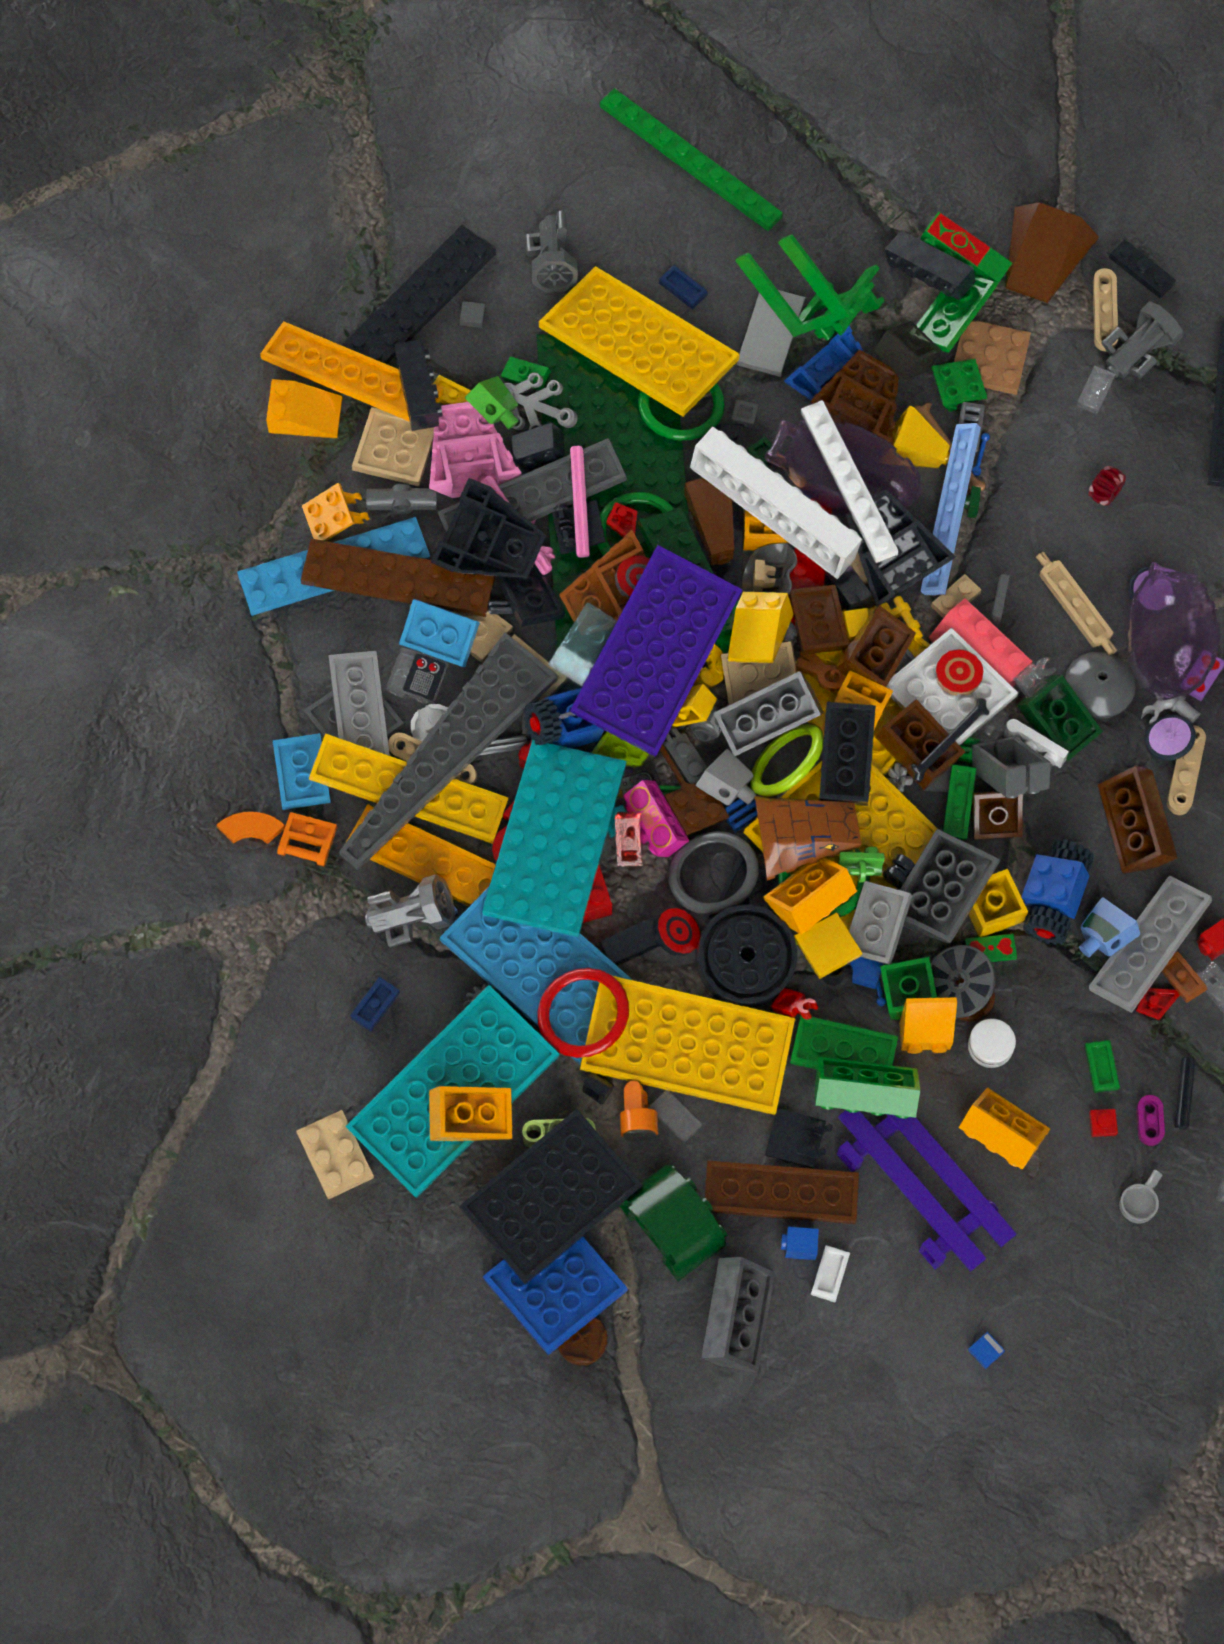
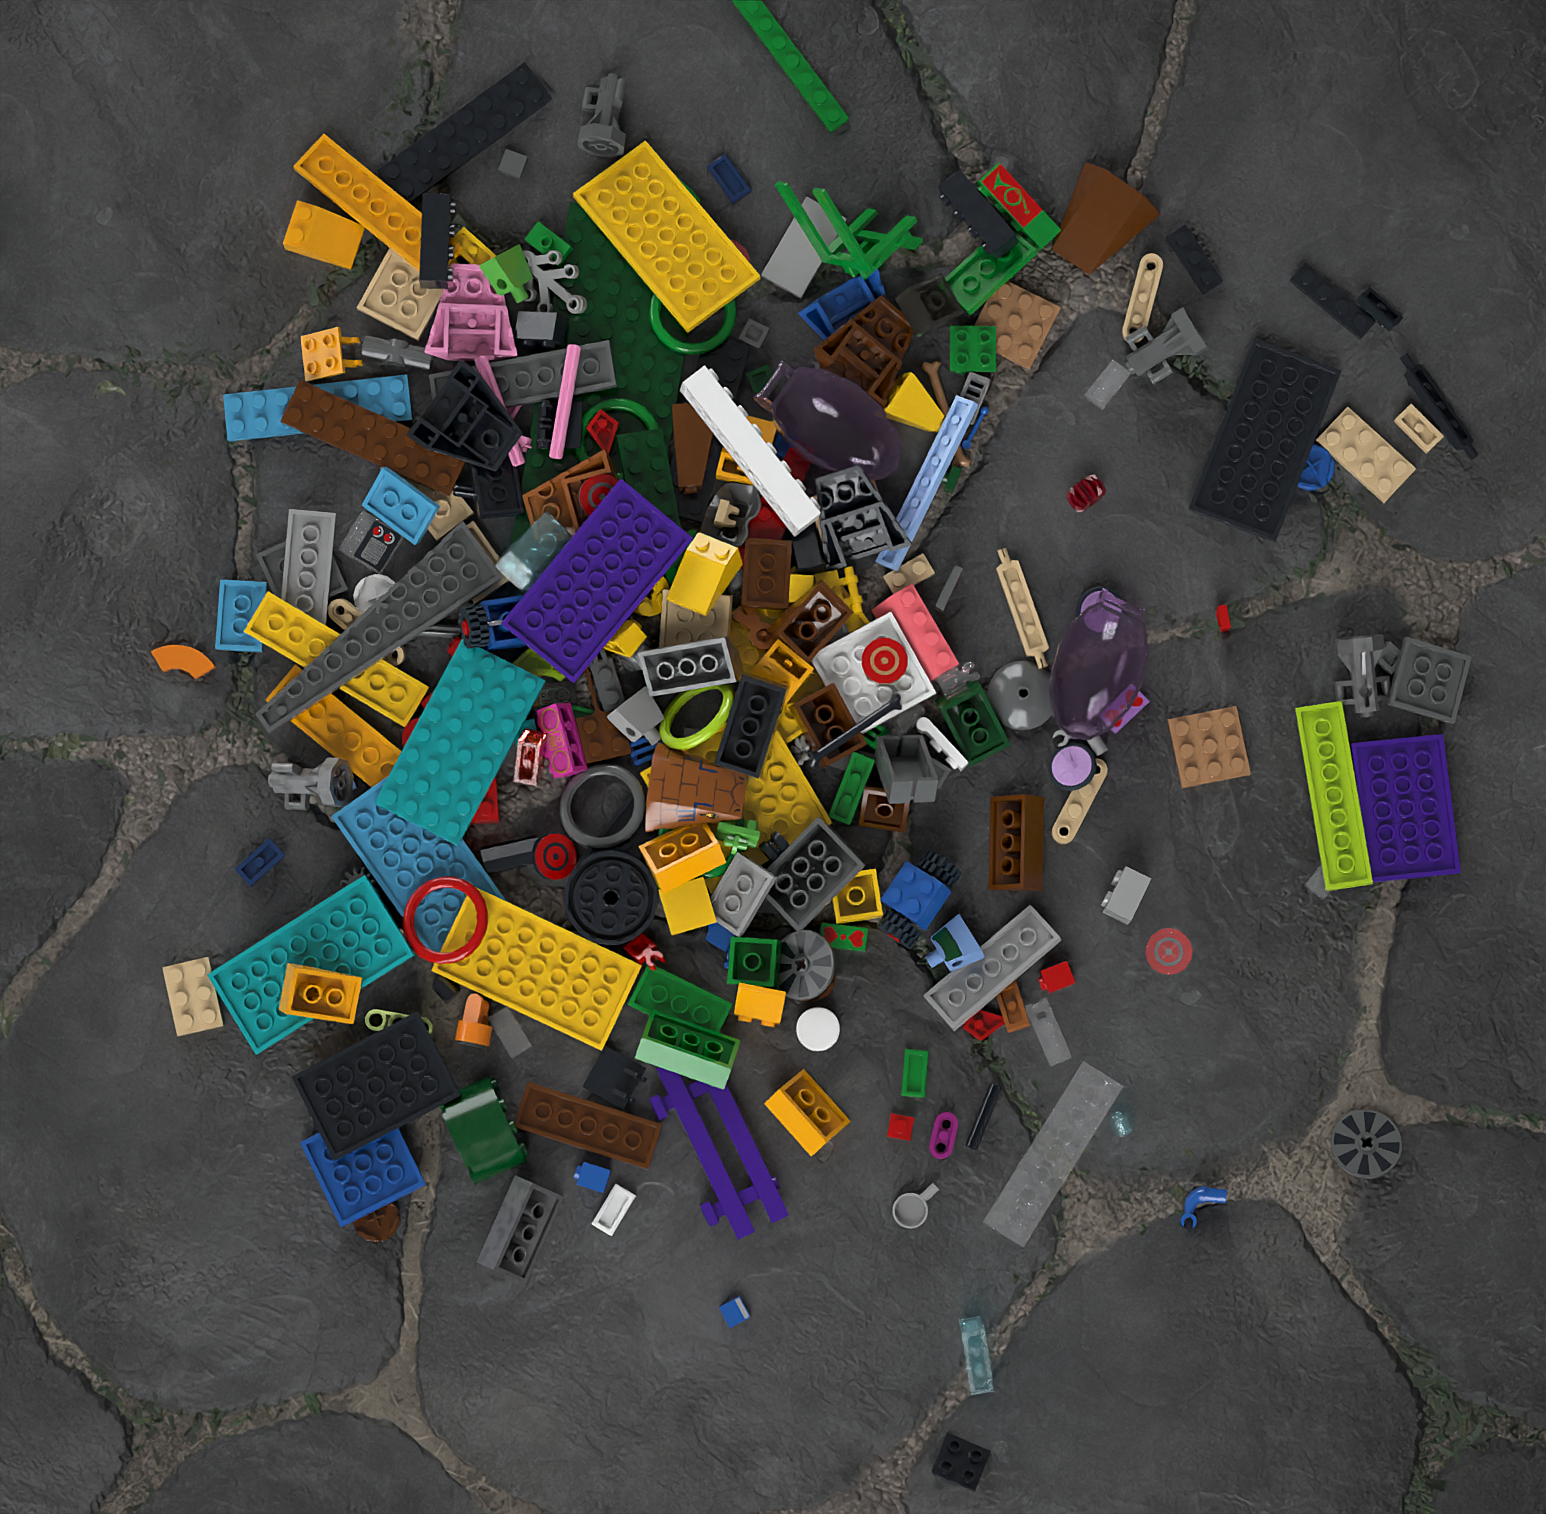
camera: 15 degrees right, 15 degrees up
orange plate [277,812,337,867] -> none
white plate [801,400,898,563] -> none

